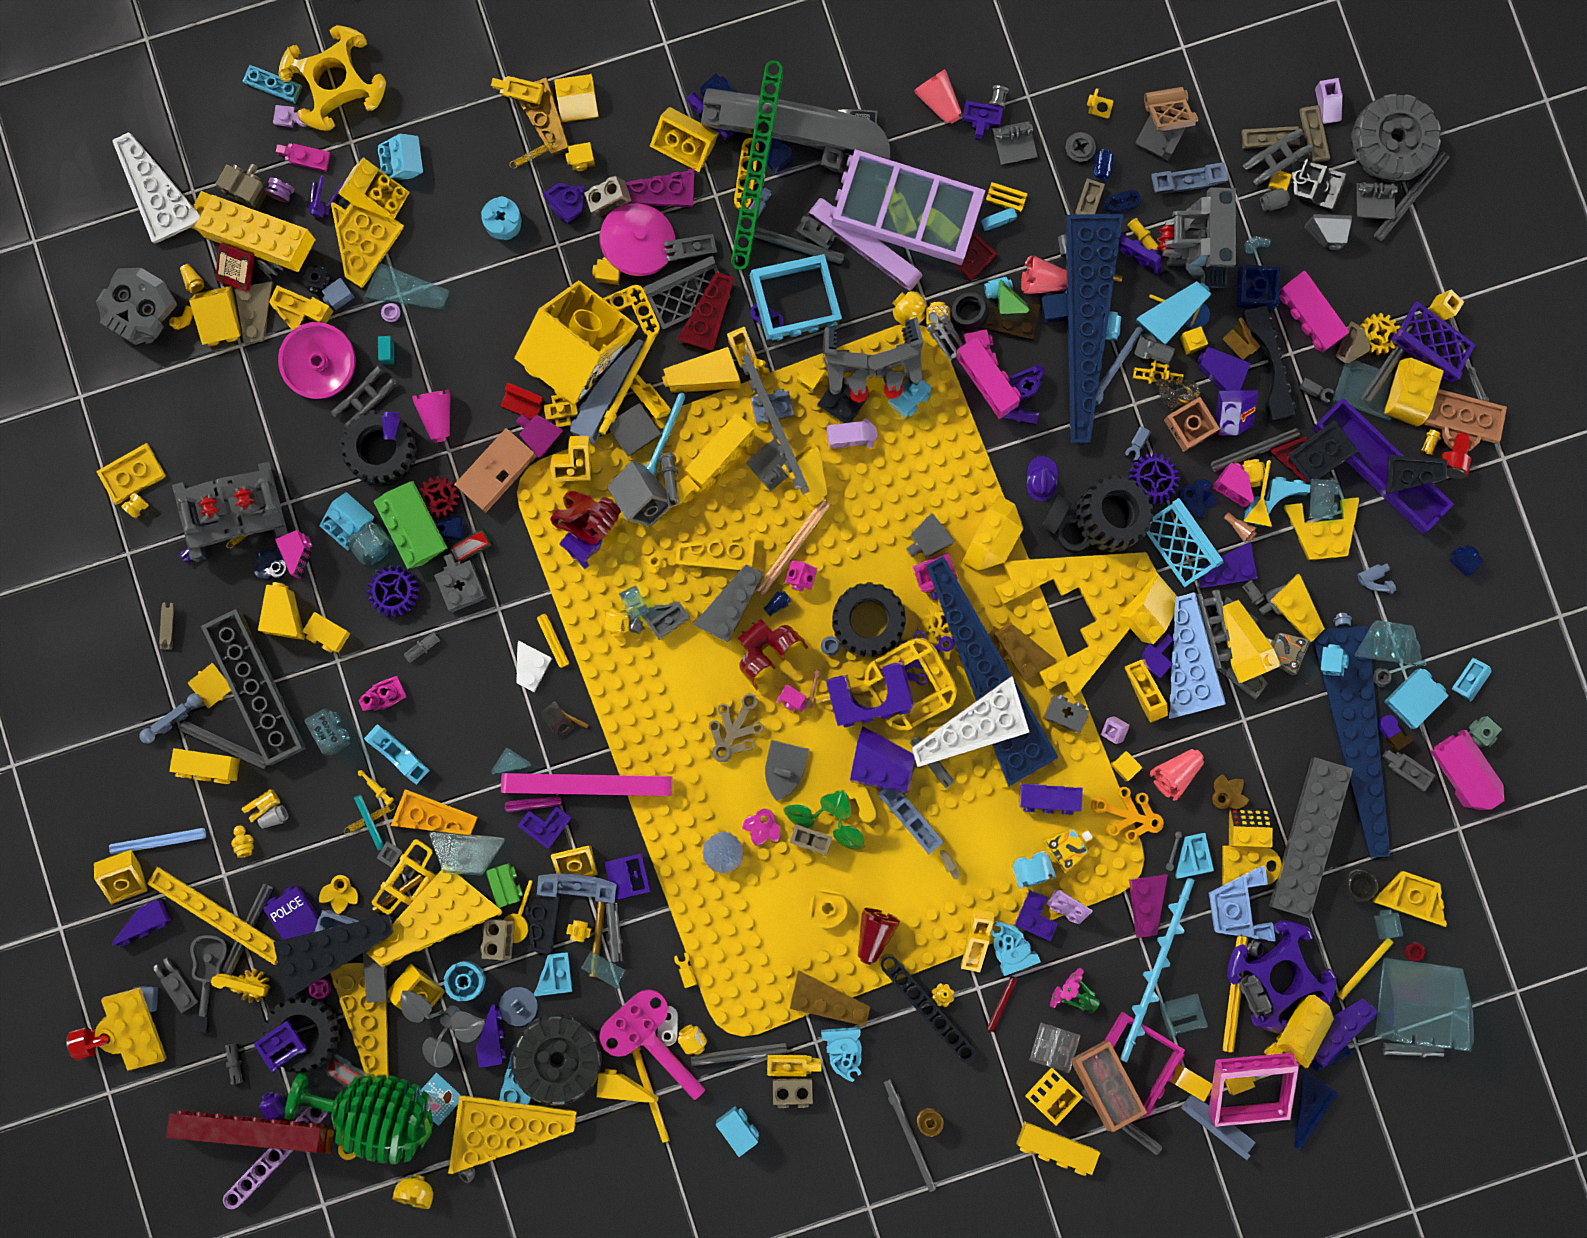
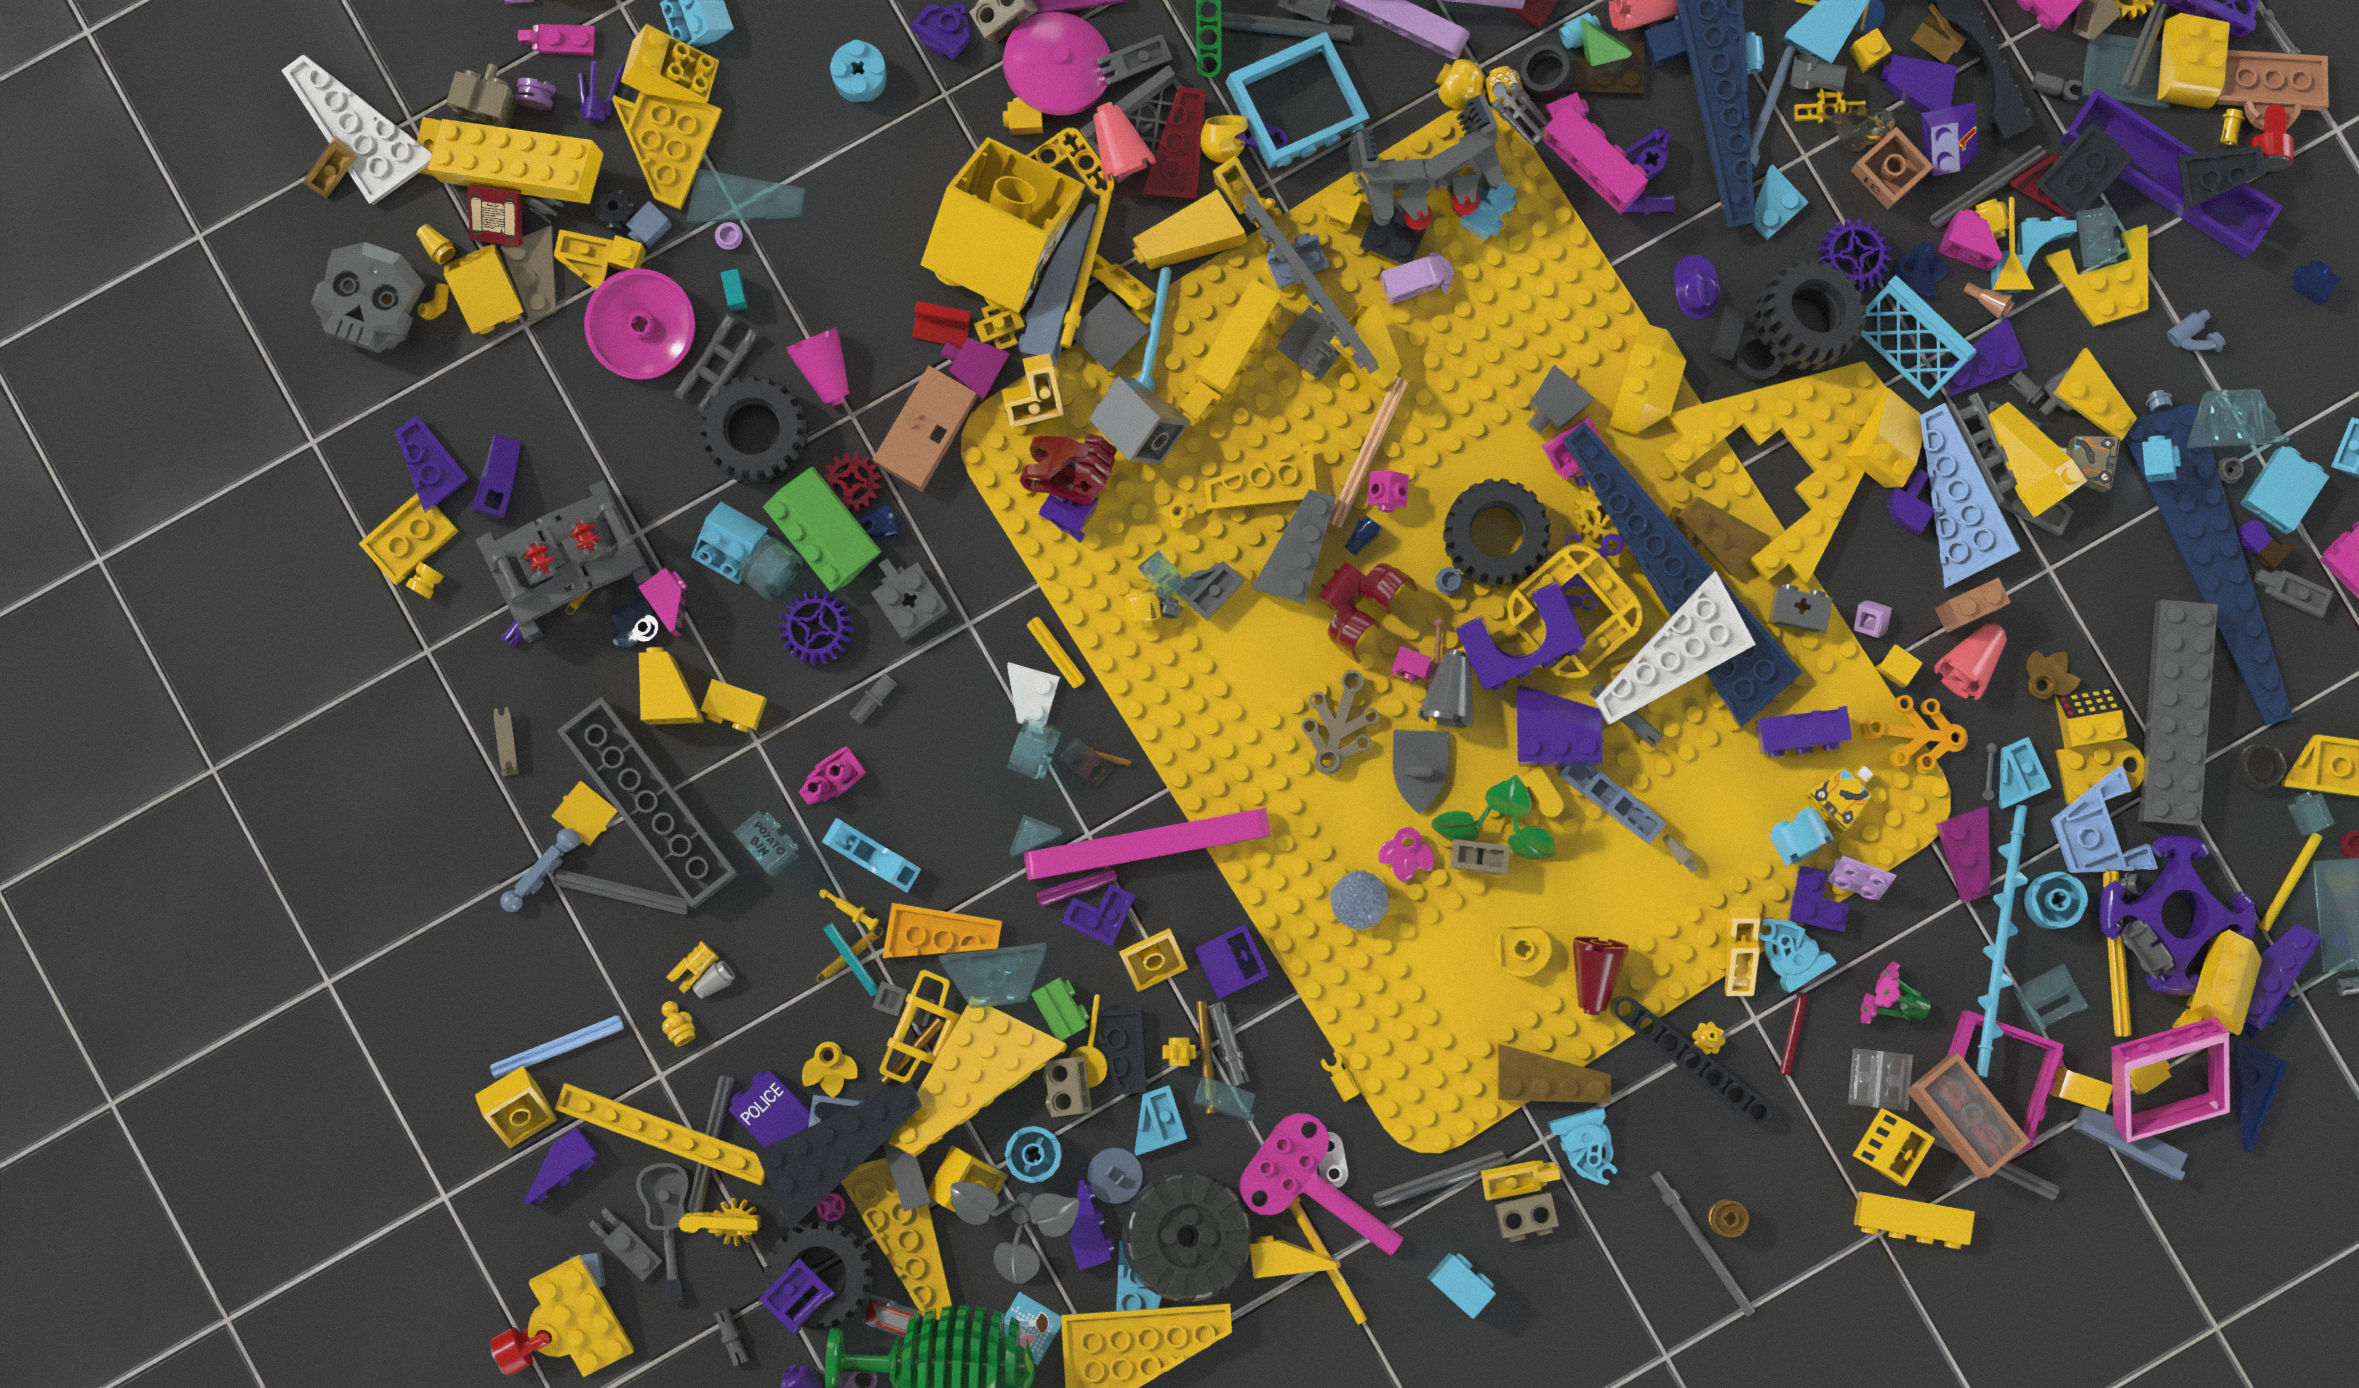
camera: 10 degrees left, 0 degrees up
yellow brick [169,748,240,784] -> none
dark purple cone [381,411,400,440] -> none
slope [448,528,493,564] -> none
sand blue slope [537,874,616,903] -> none
dark grey pin [659,453,679,507] -> none
yellow head [678,1025,707,1055] -> none
sand blue bar [1125,427,1151,461] -> none
yellow slope [1125,660,1168,723] -> none
none -> pearl gold slope [303,136,357,199]
none -> dark purple wing [395,415,469,514]
none -> dark purple slope [471,434,521,520]
none -> clear light blue brick [1007,716,1061,780]
none -> coral cone [1093,102,1156,182]
none -> yellow helmet [1200,115,1249,163]
none -> dark grey cone [1418,650,1473,728]
none -> medium azure wing [1752,164,1808,240]
none -> nougat brick [1935,578,2011,633]
none -> medium azure brick [2024,872,2088,929]

